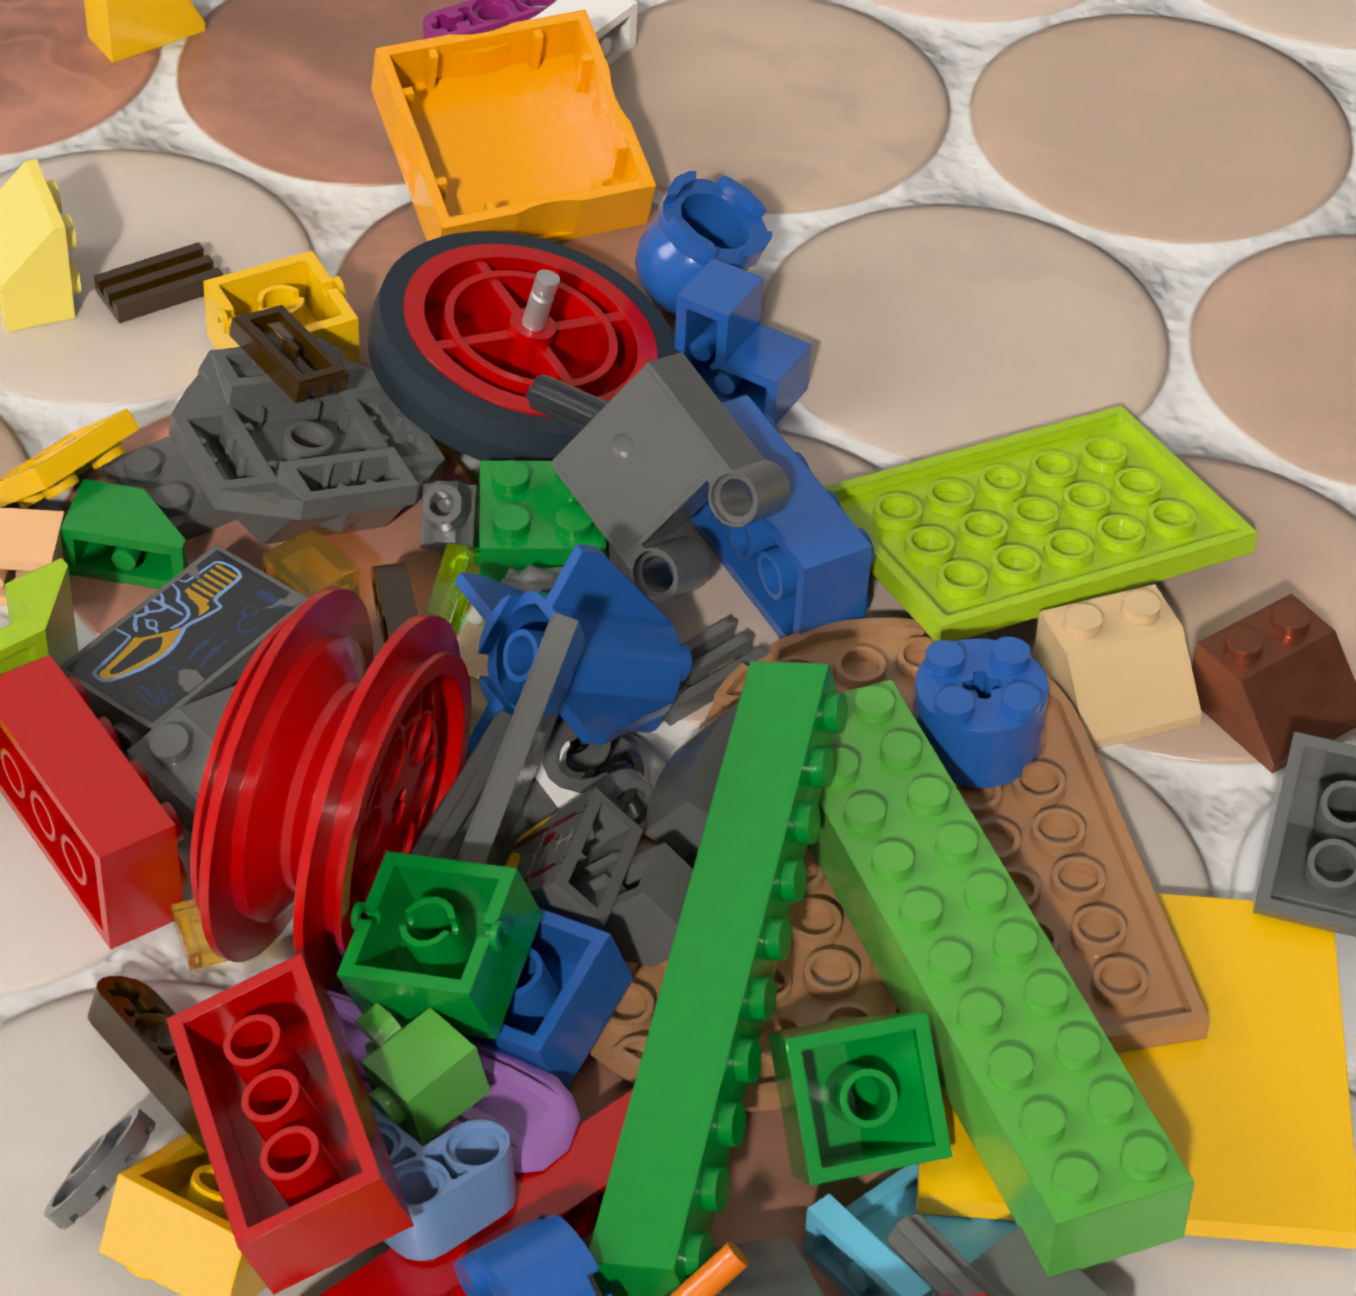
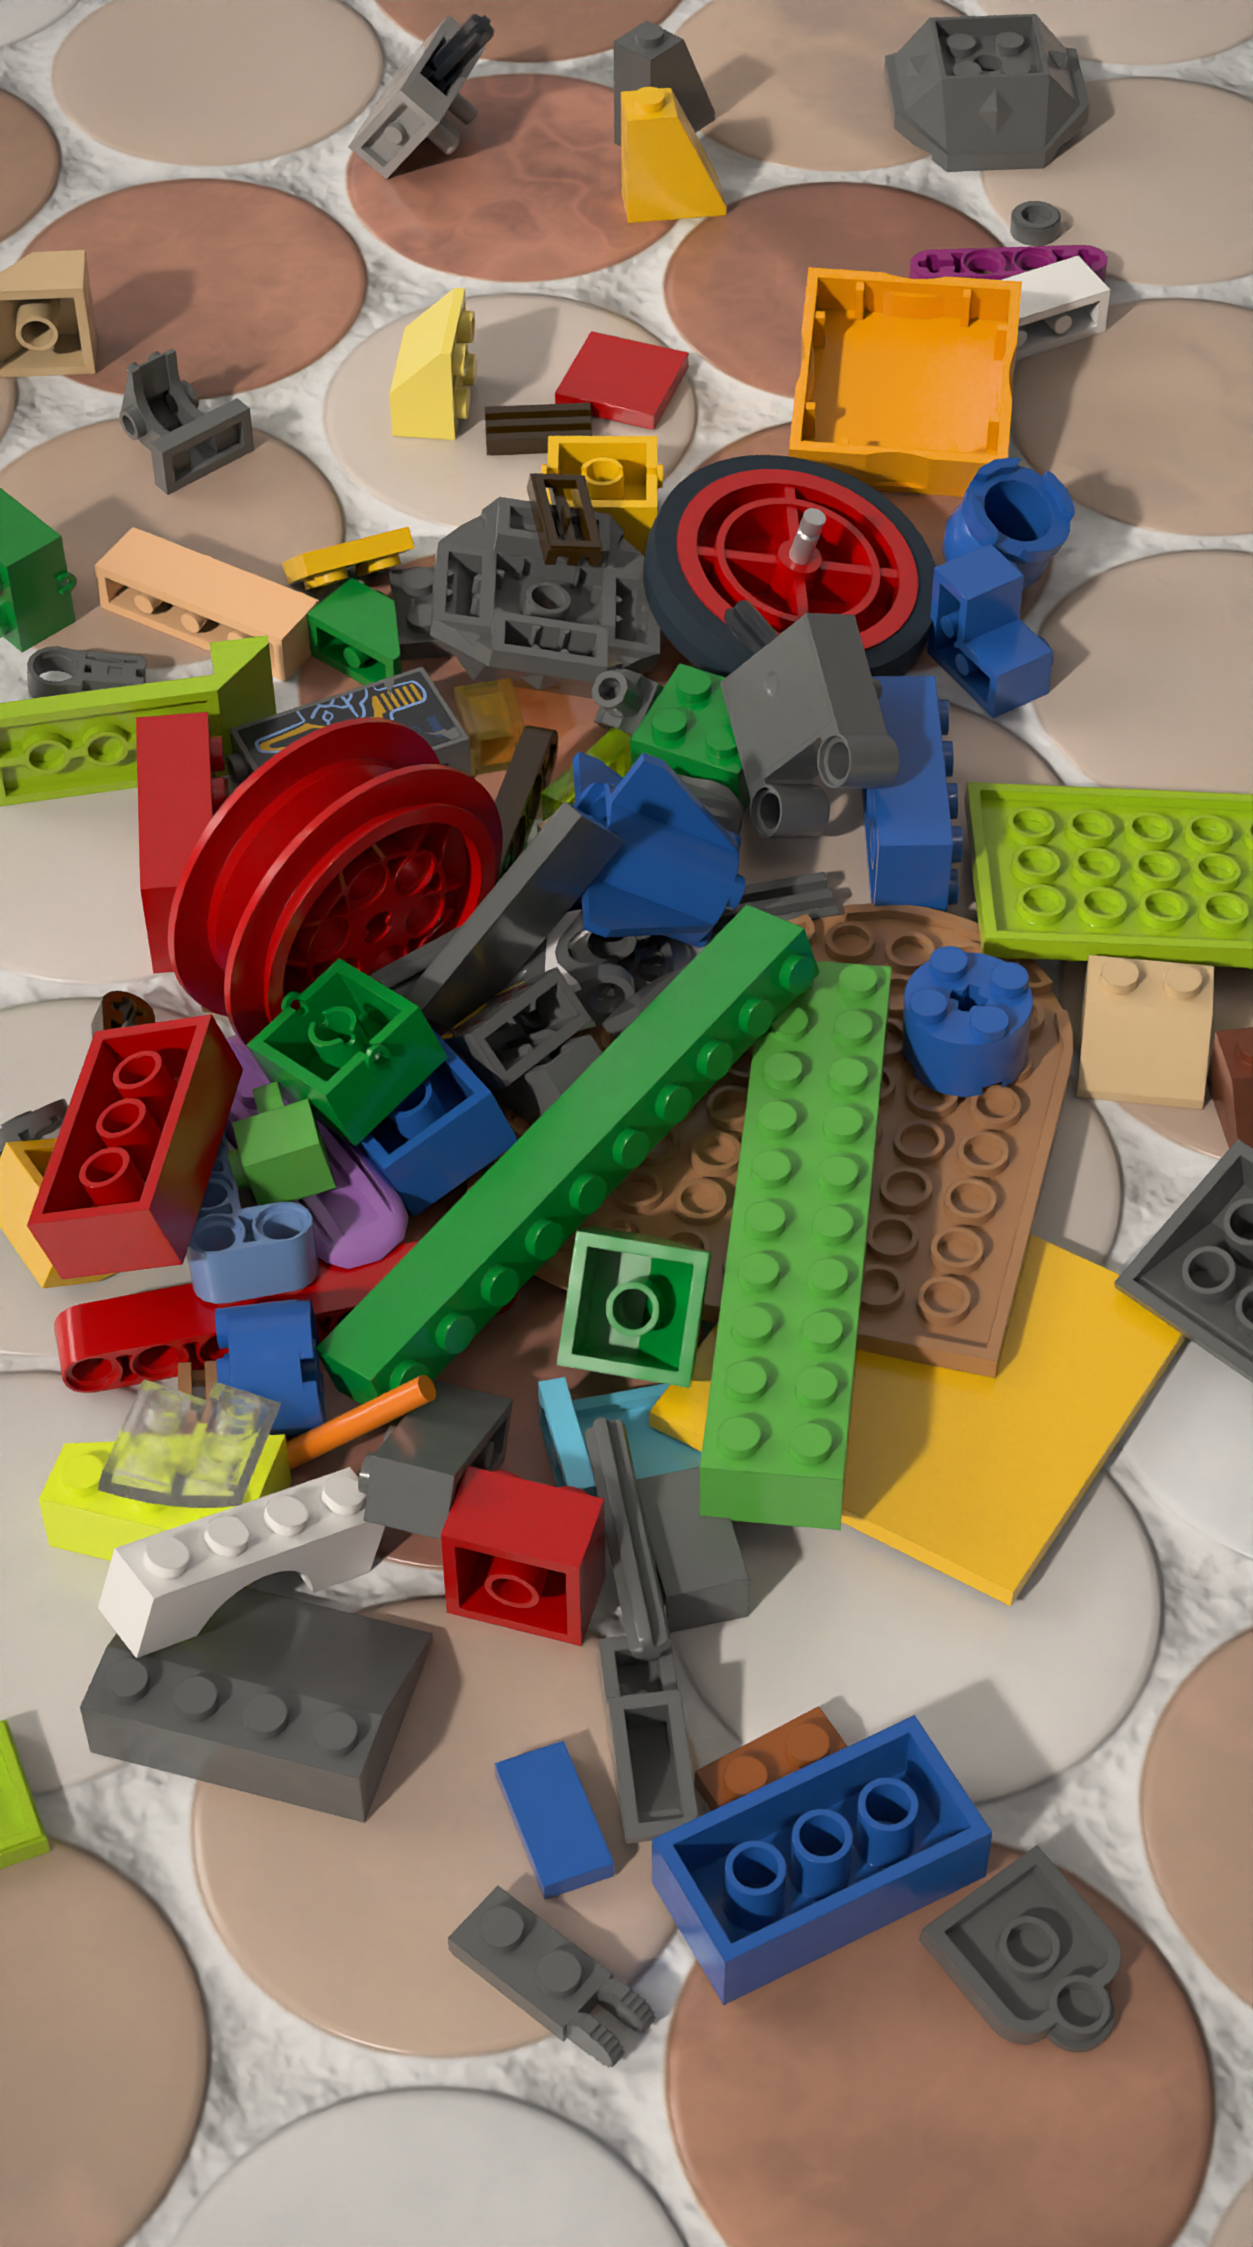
camera: 30 degrees right, 5 degrees up
none -> red tile [555,331,689,430]

